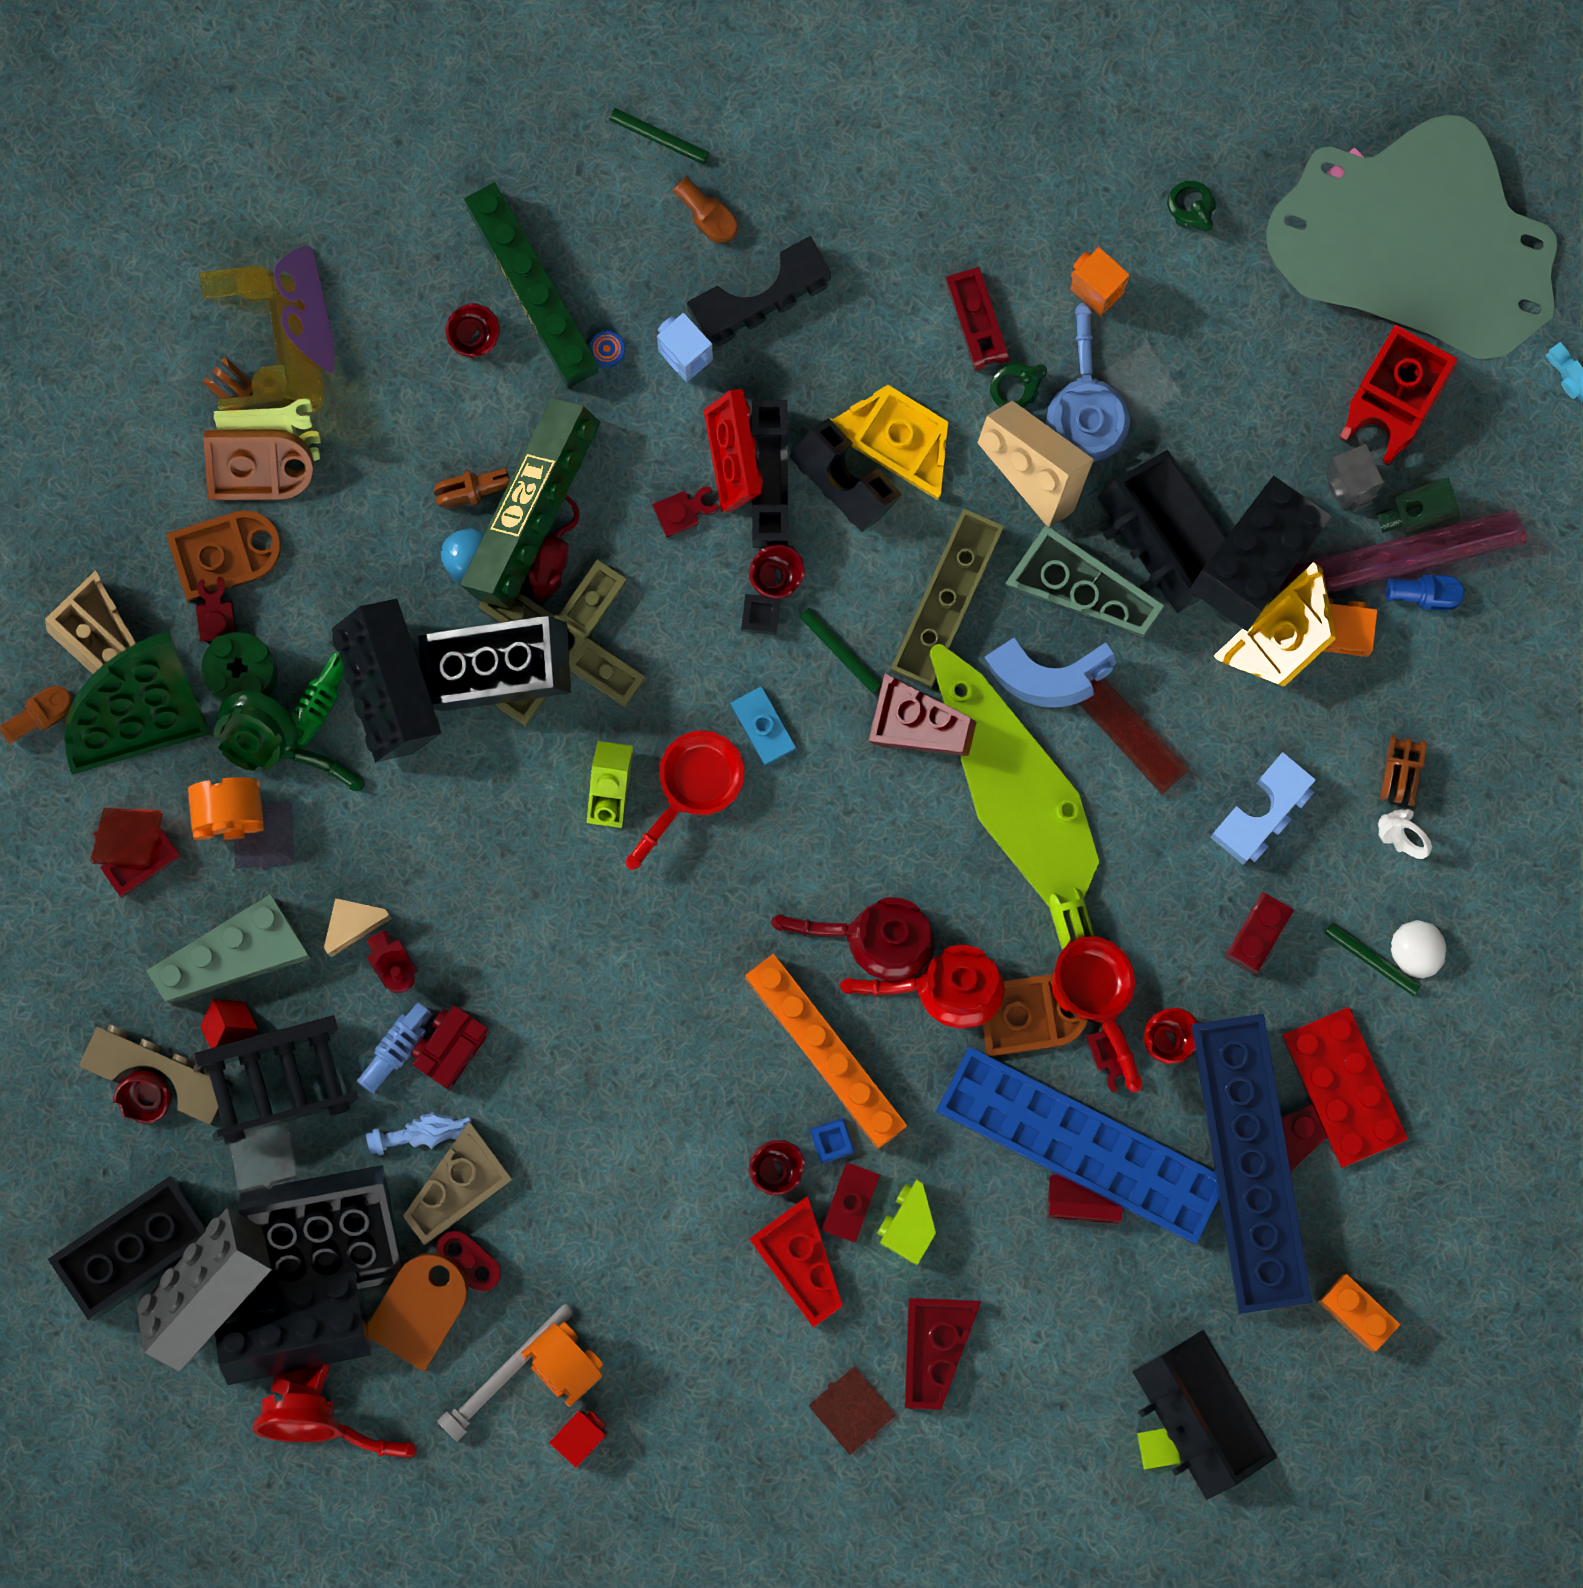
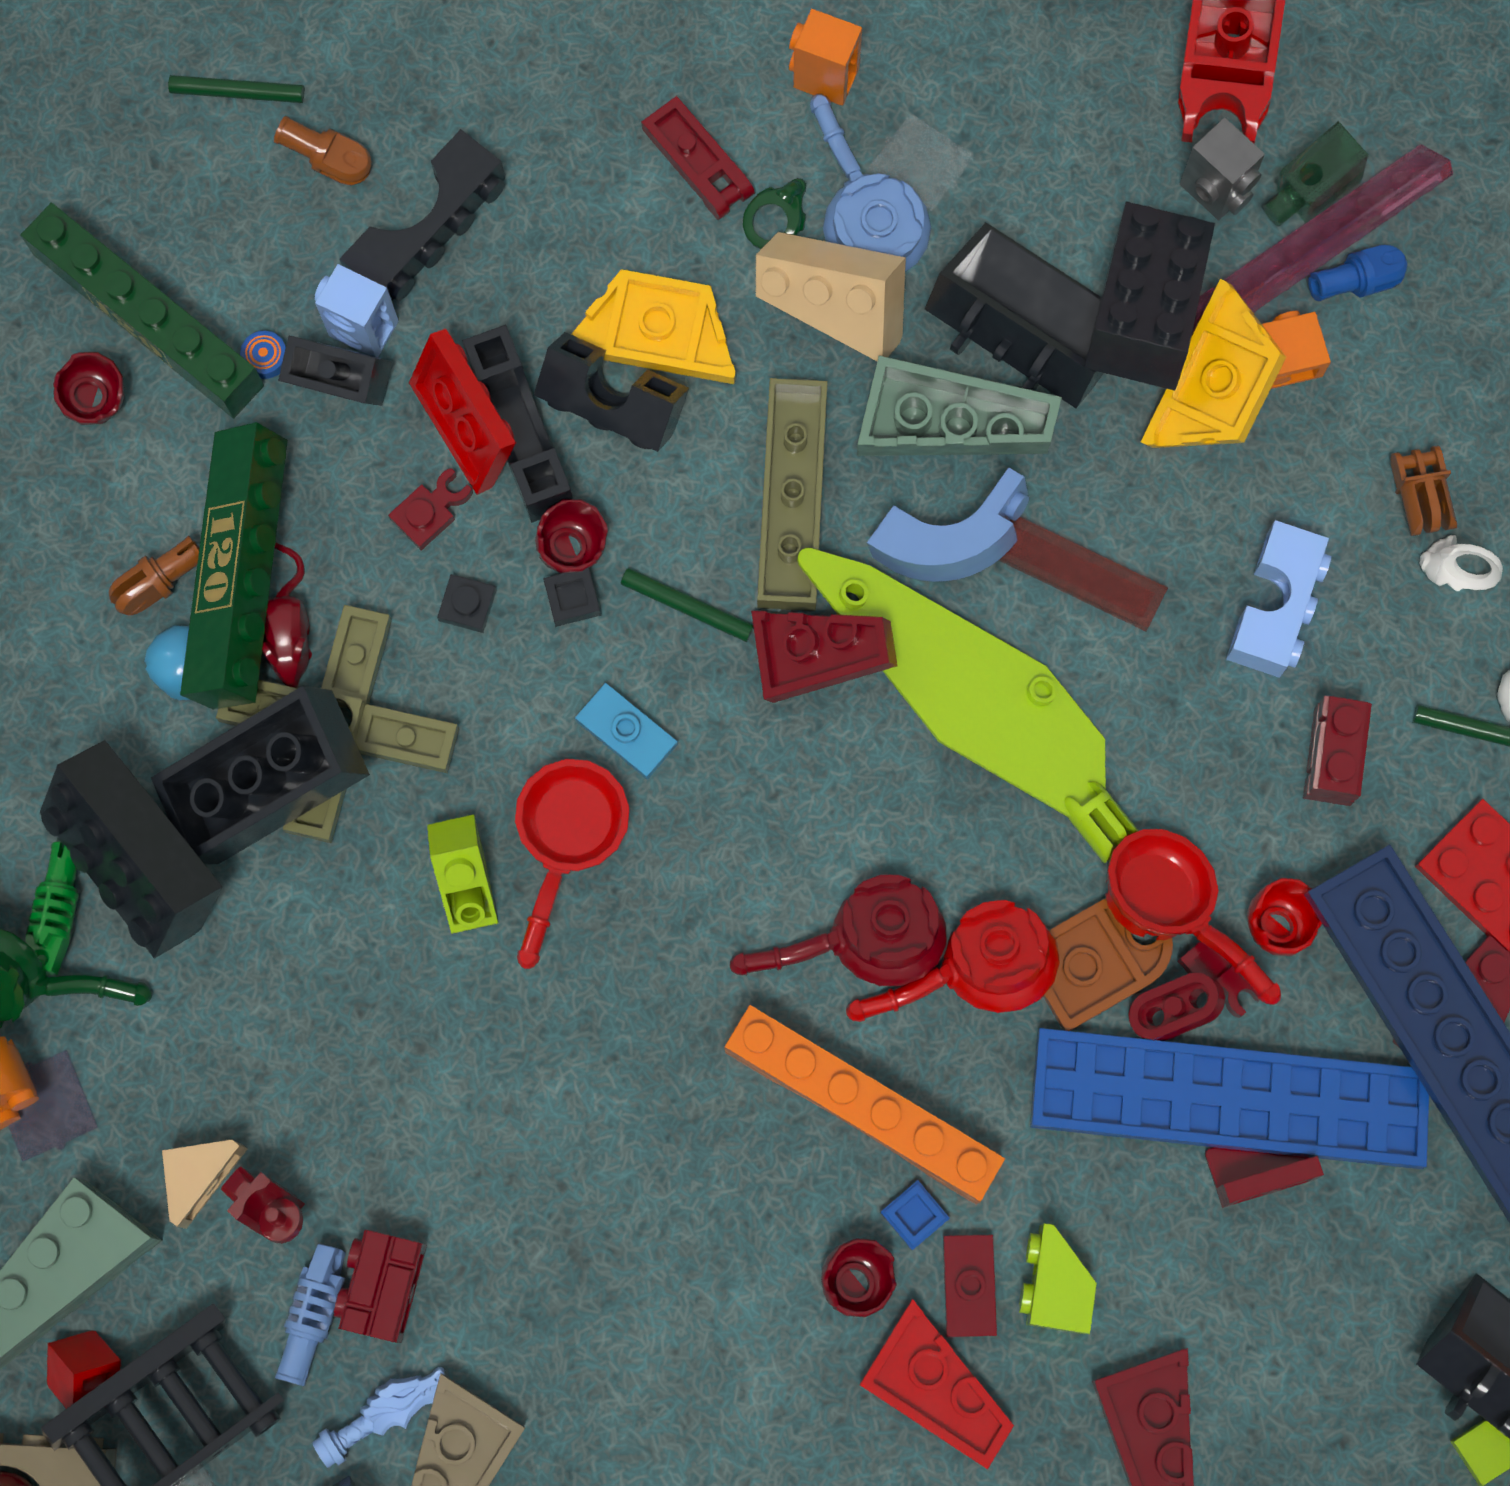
camera: 20 degrees left, 5 degrees down
none -> black brick [278,335,393,406]
none -> black plate [437,574,497,633]
none -> dark red plate [1129,973,1225,1041]

